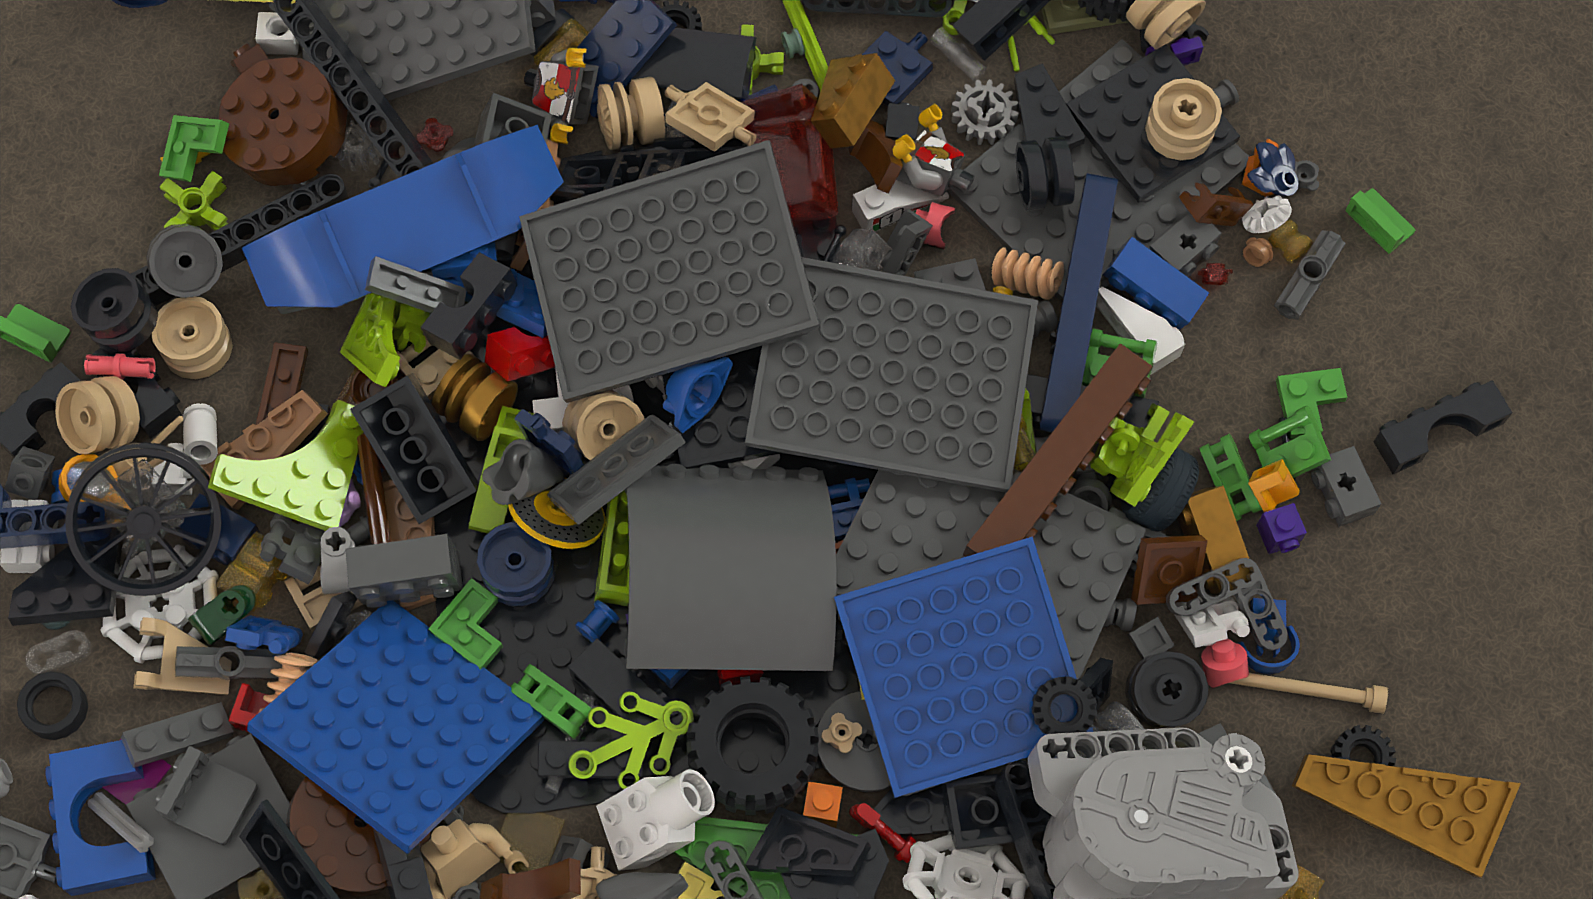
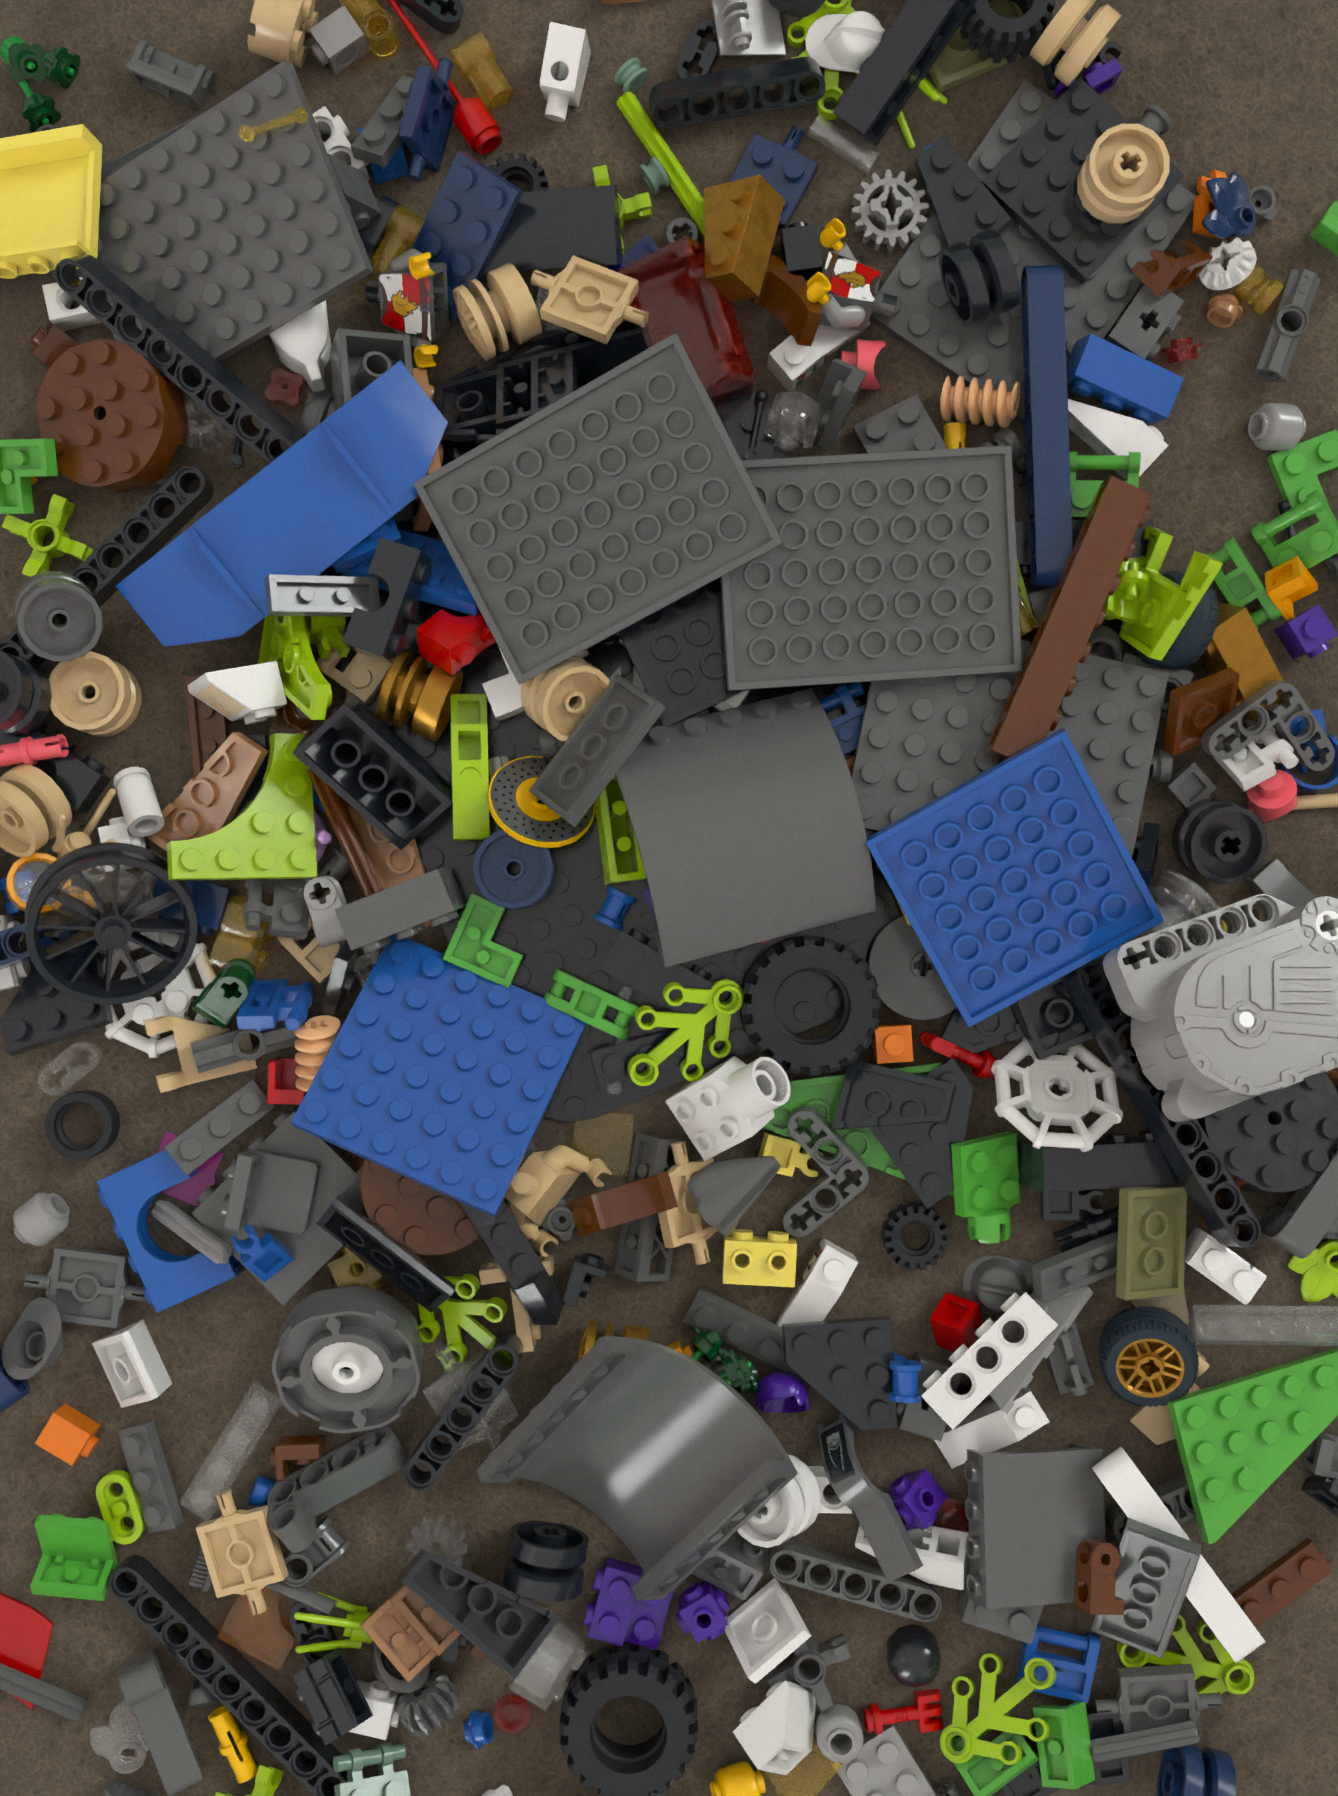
camera: 10 degrees left, 20 degrees up
dark grey hat [482,439,565,505] -> none
dark blue plate [514,409,584,475] -> none
blue hat [663,357,733,433] -> none
tan plate [822,713,862,753] -> none
black tyre [1031,677,1097,734] -> none
none -> white slope [187,661,287,725]
none -> blue plate [231,1225,294,1282]
none -> white piece [268,300,332,392]
none -> light grey head [1248,403,1306,451]

